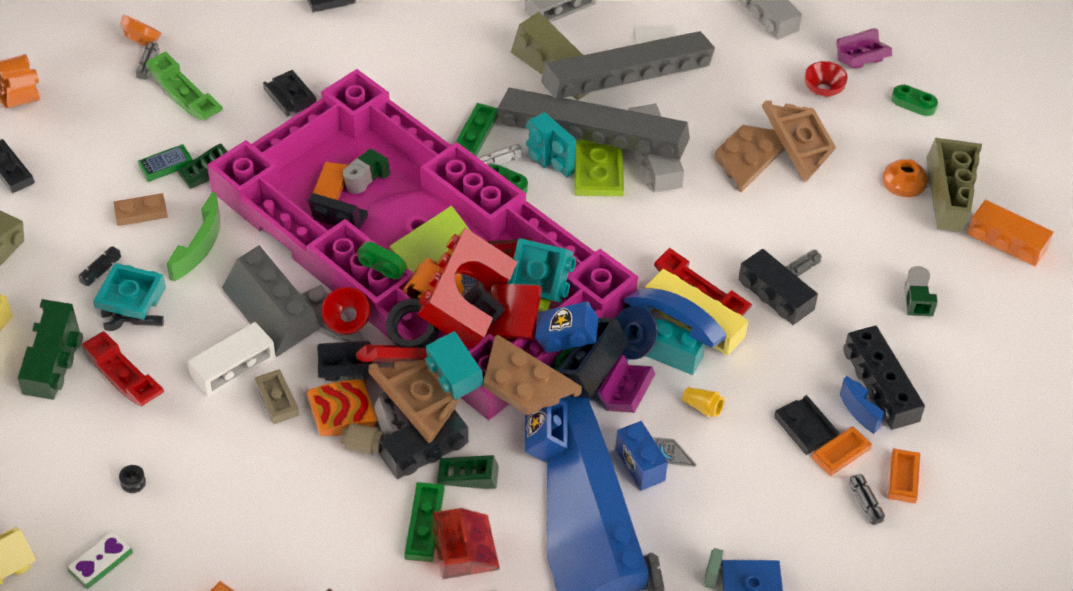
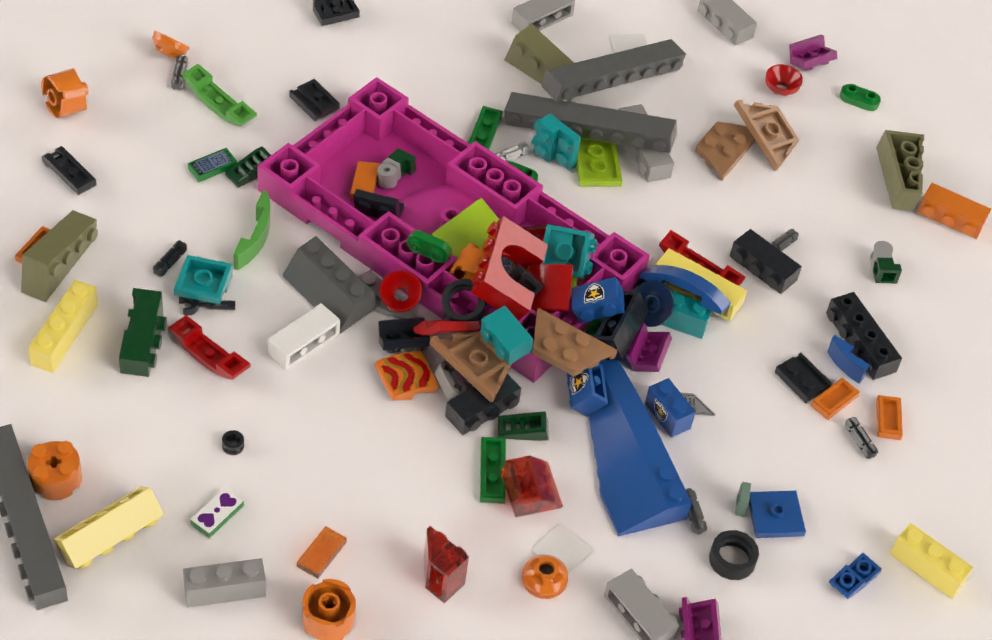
camera: 10 degrees left, 0 degrees up
medium nougat plate [113,193,168,226] -> none
dark tan plate [254,369,299,424] -> none
dark tan brick [341,423,384,455] -> none
yellow cone [682,387,725,417] -> none
orange piece [882,159,928,197] -> none

